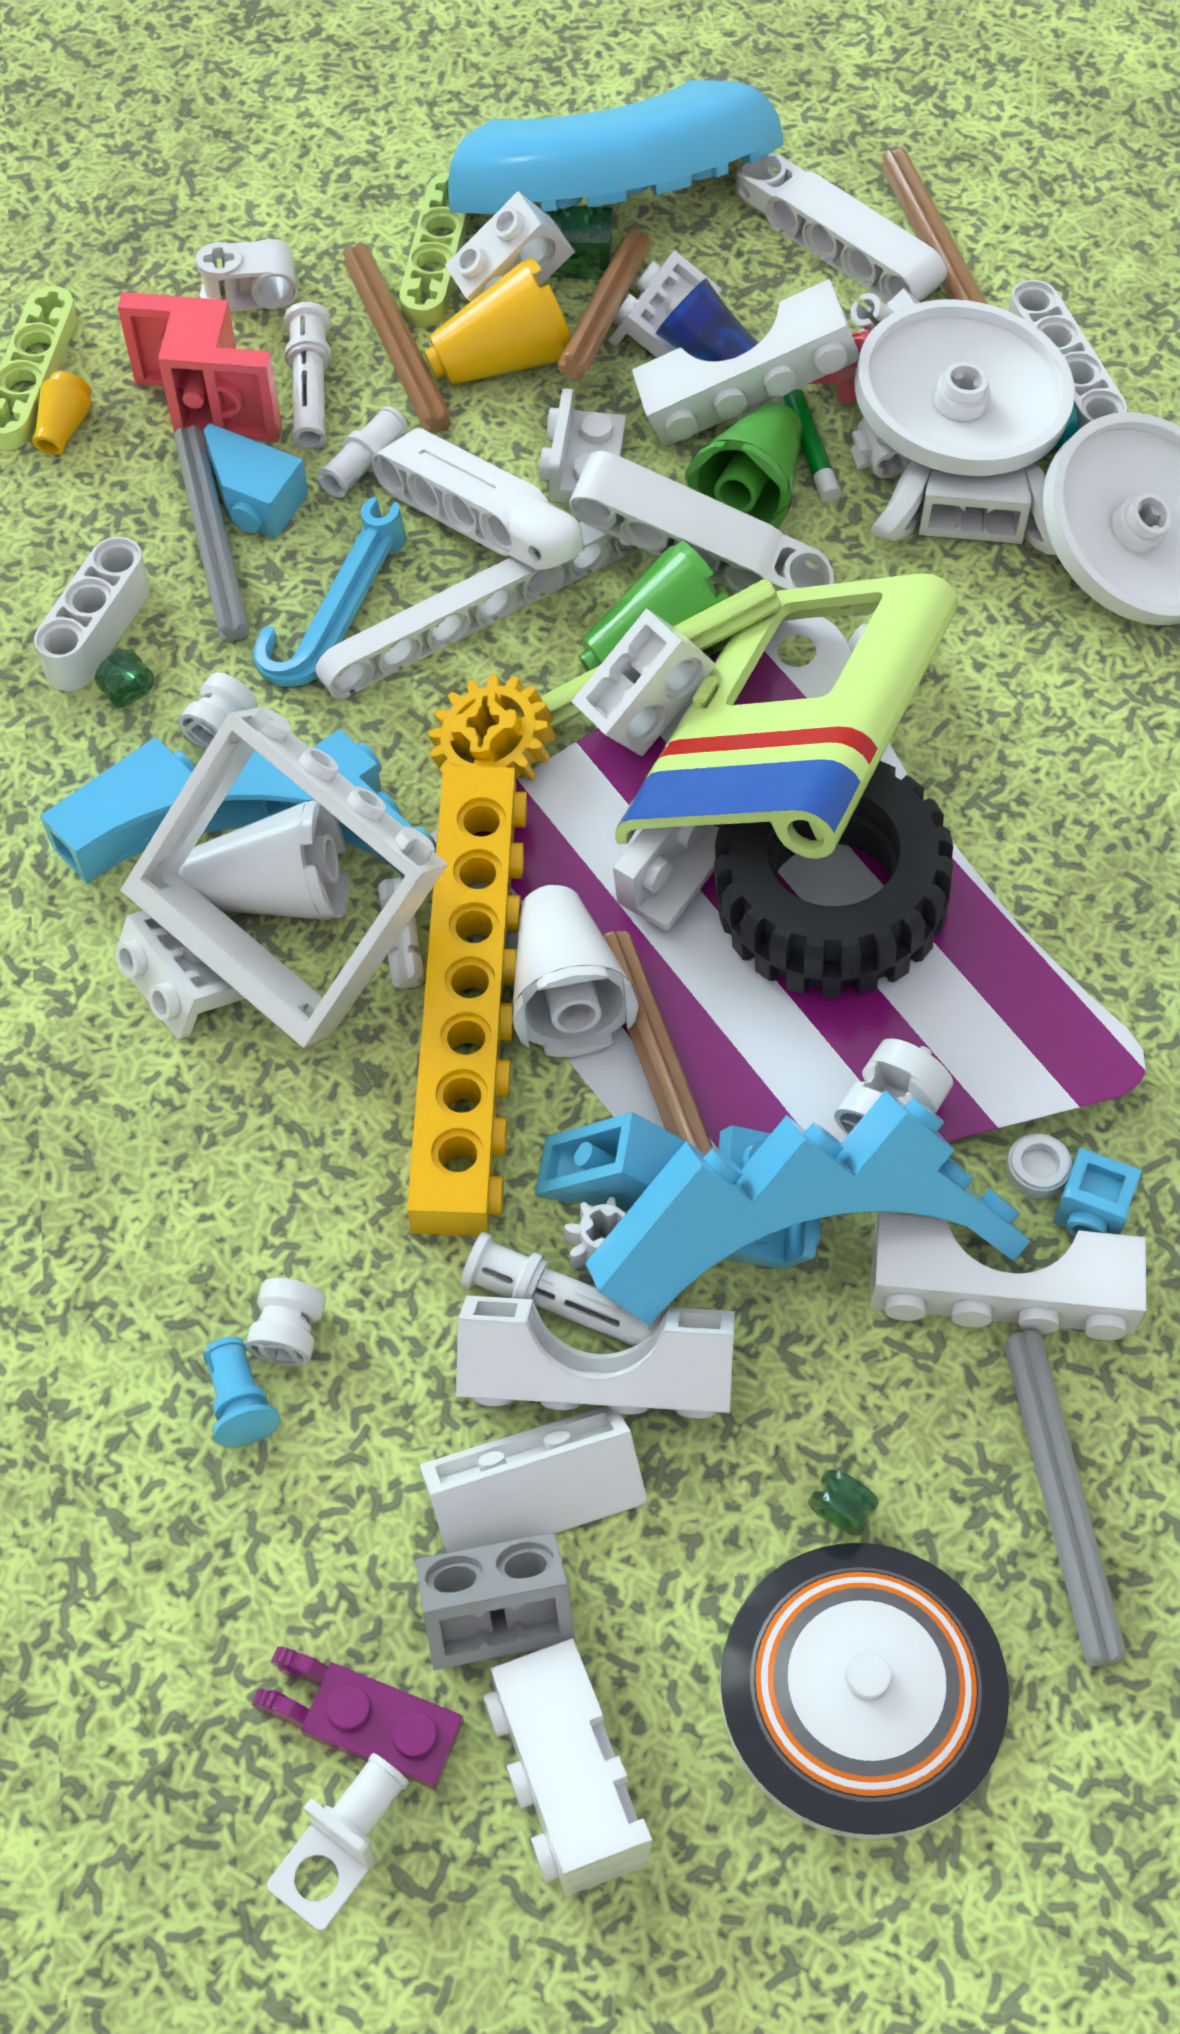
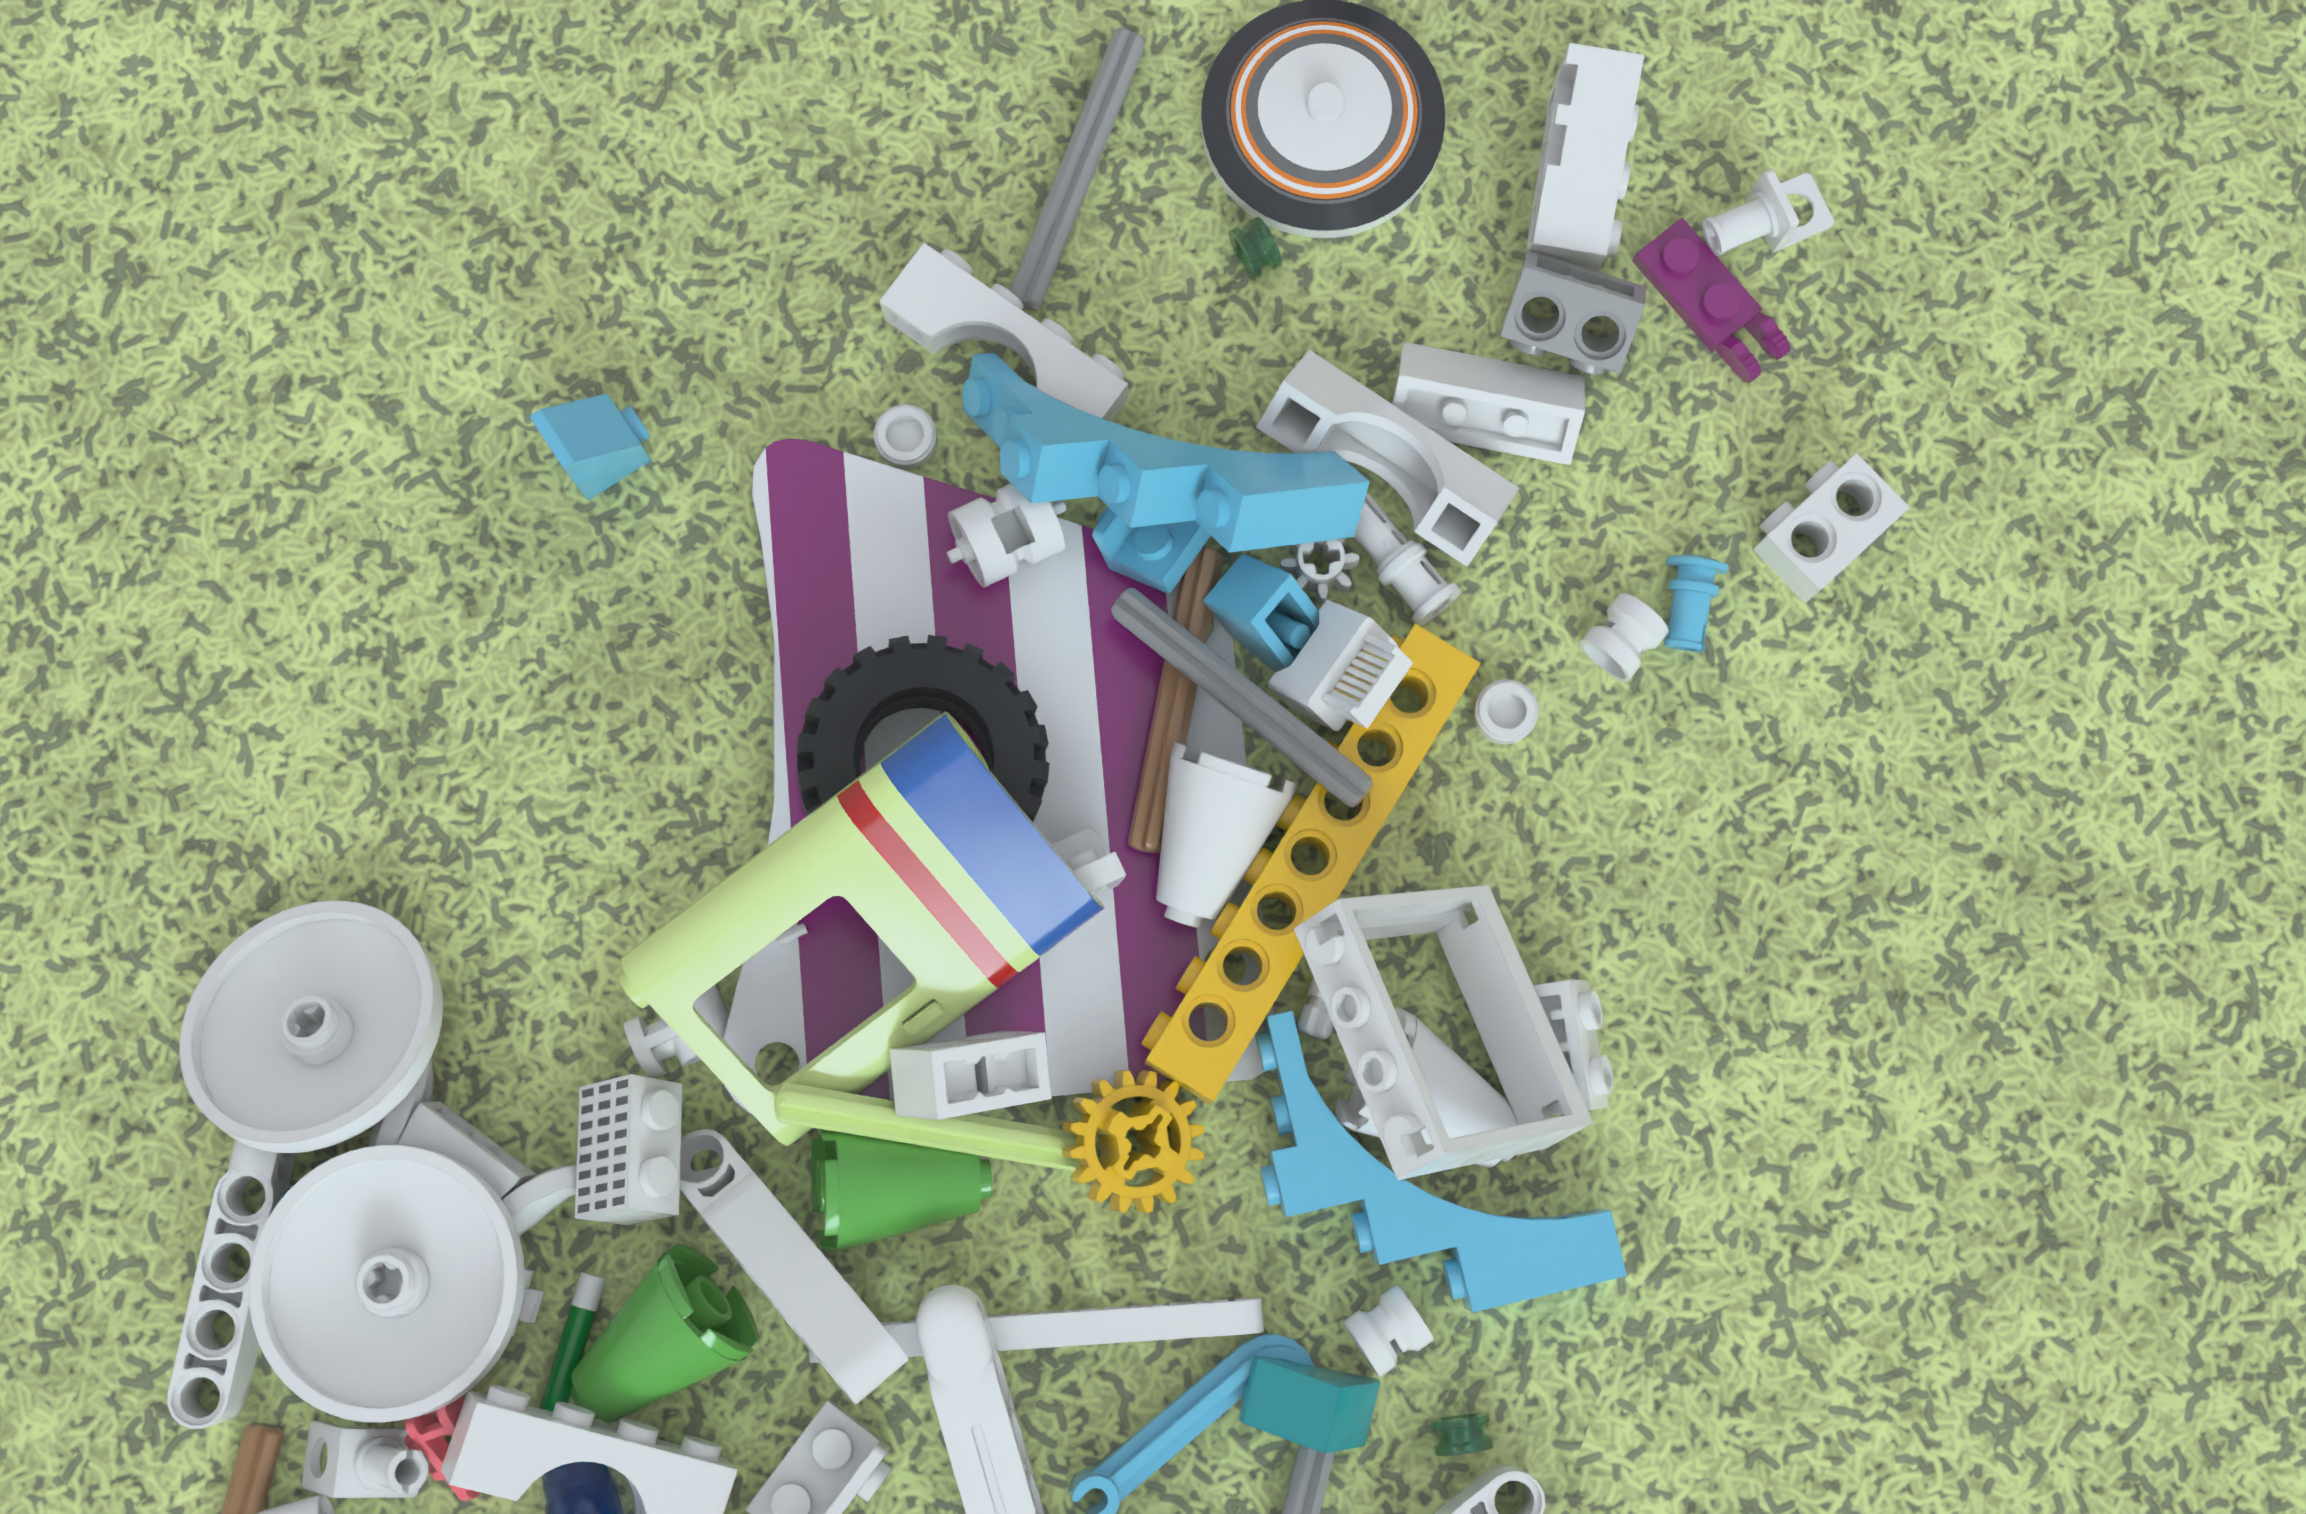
camera: 155 degrees left, 20 degrees up
medium azure bracket [1052,1147,1142,1237] -> none
none -> white brick [575,1074,682,1225]
none -> light grey axle [1111,588,1373,807]
none -> teal slope [1239,1355,1380,1454]
none -> white piece [1268,600,1413,731]
none -> white tile [1473,679,1539,745]
none -> white brick [1753,453,1910,603]

